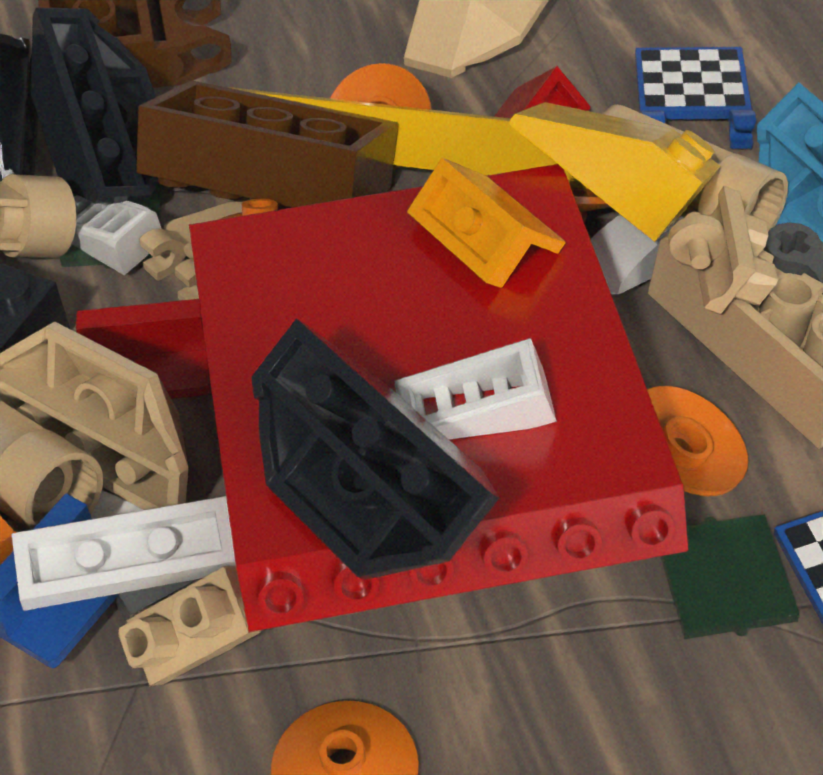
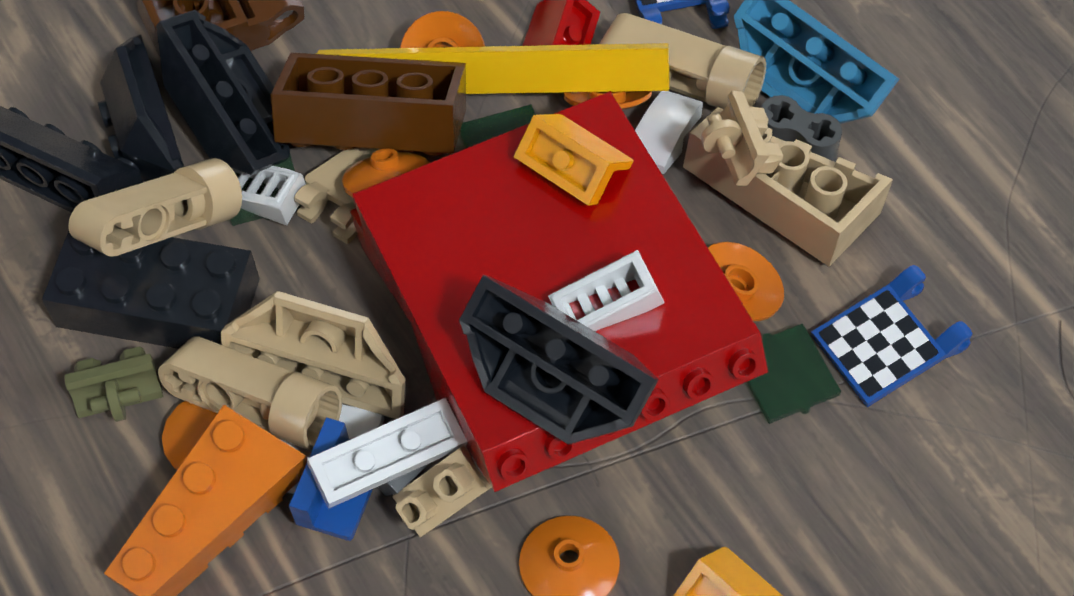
camera: 15 degrees left, 10 degrees up
red panel [76,299,210,398] -> none
yellow slope [508,102,720,242] -> none

